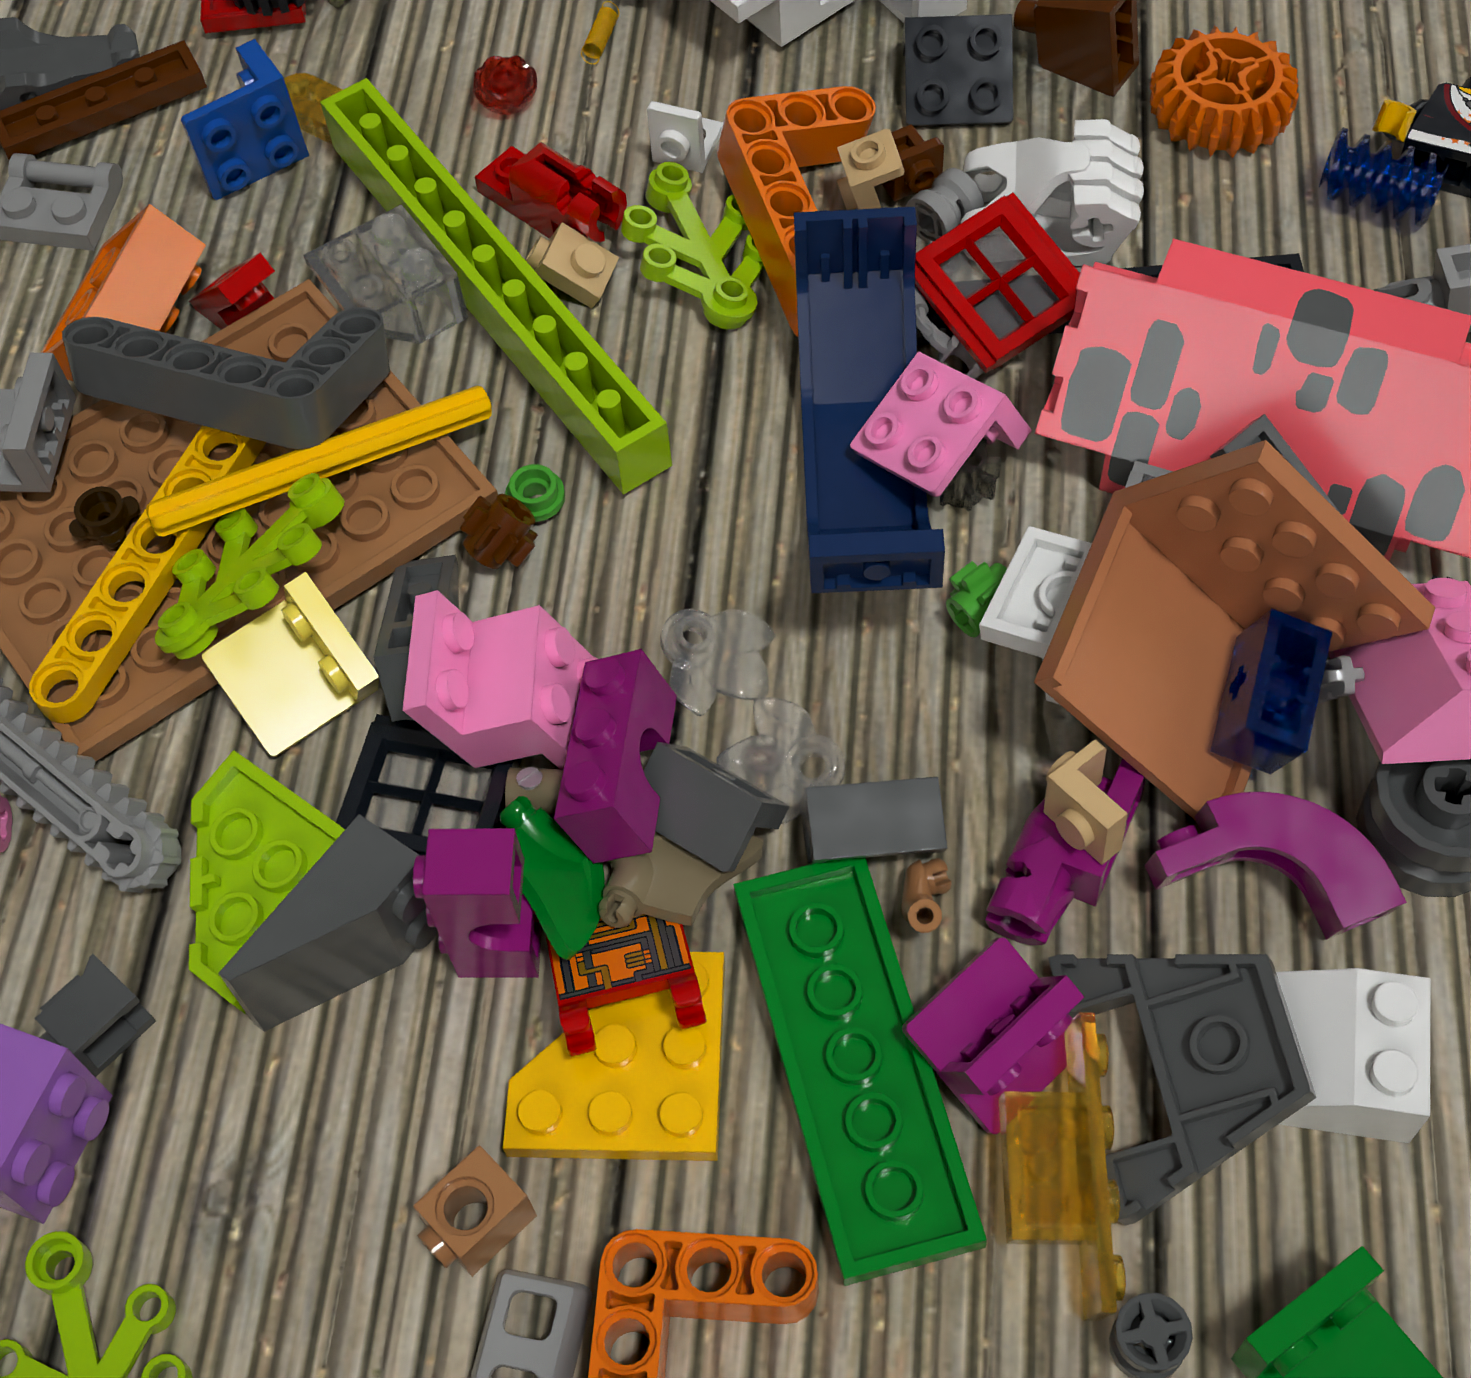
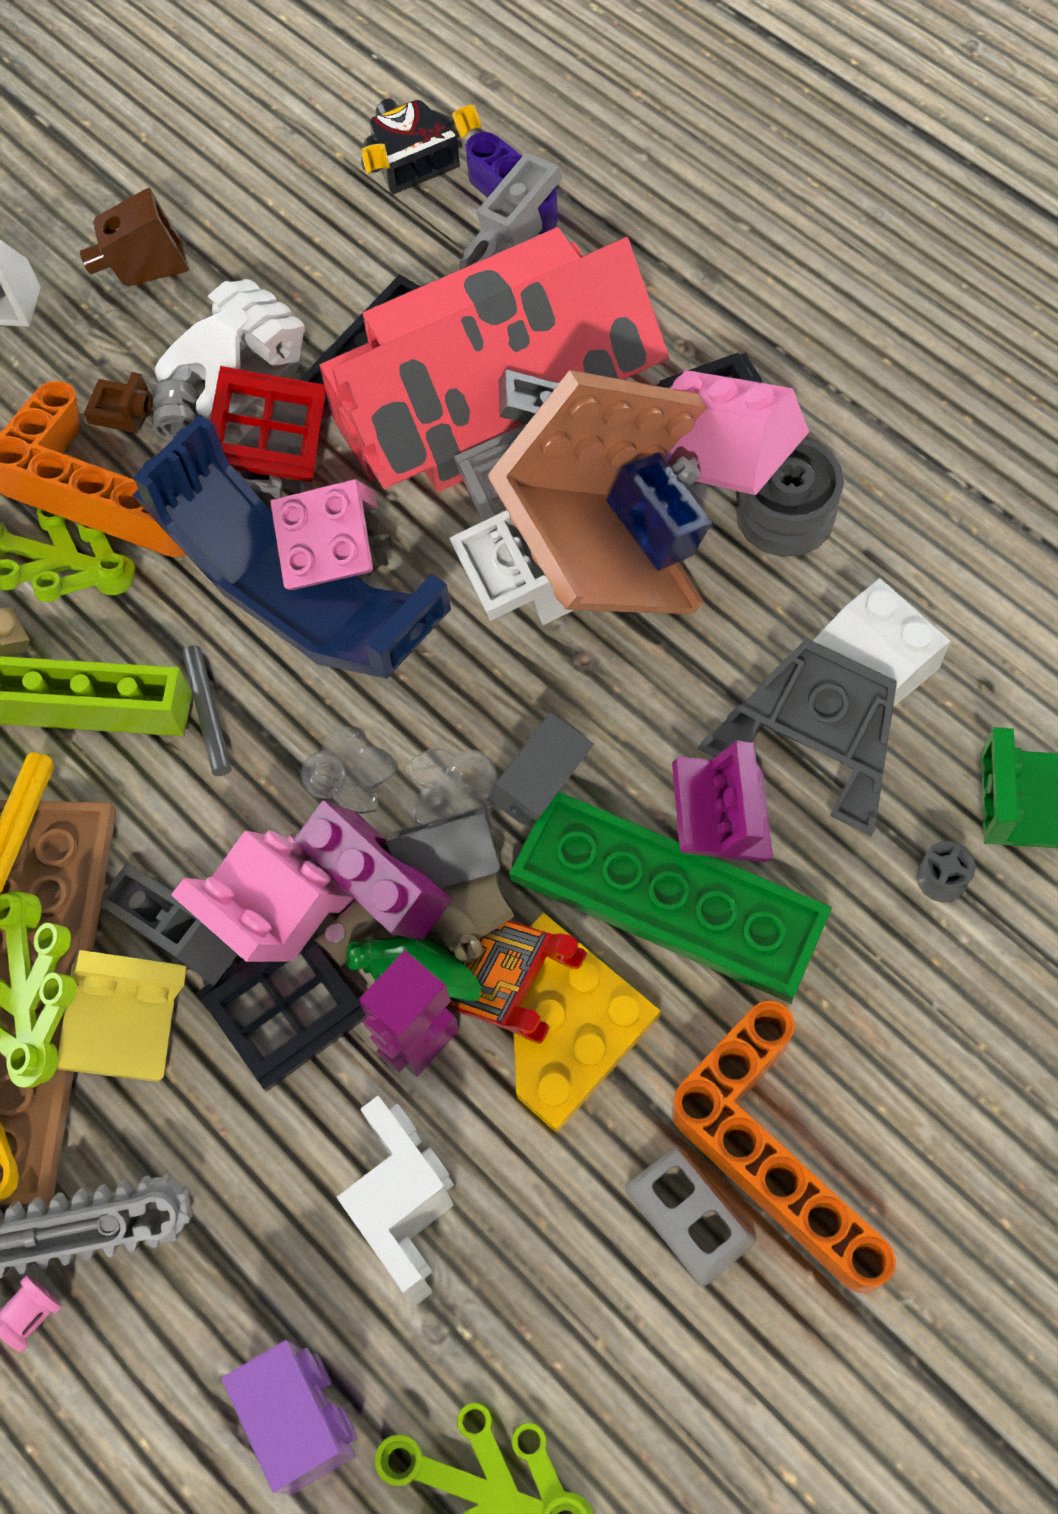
camera: 50 degrees left, 5 degrees up
dark grey window [34,954,156,1077] -> none
lime plate [189,750,345,1014] -> none
dark grey slope [218,814,438,1032] -> none
medium nougat brick [413,1145,537,1277] -> none
reddish brown gear [460,494,538,569] -> none
bright green plate [505,464,565,522] -> none
tan bracket [837,129,905,210] -> none
medium nougat arm [901,858,952,933] -> none
black bracket [903,14,1013,128] -> none
bright green gear [946,561,1007,638] -> none
magenta plate [985,758,1146,945] -> none
clear yellow bracket [999,1012,1126,1321] -> none
tan bracket [1044,740,1128,865] -> none
magenta arch [1144,792,1407,940] -> none
orange gear [1149,25,1299,158] -> none
clear blue piece [1319,127,1450,227] -> none
none -> dark grey bar [182,646,231,776]
none -> white bracket [337,1095,454,1306]

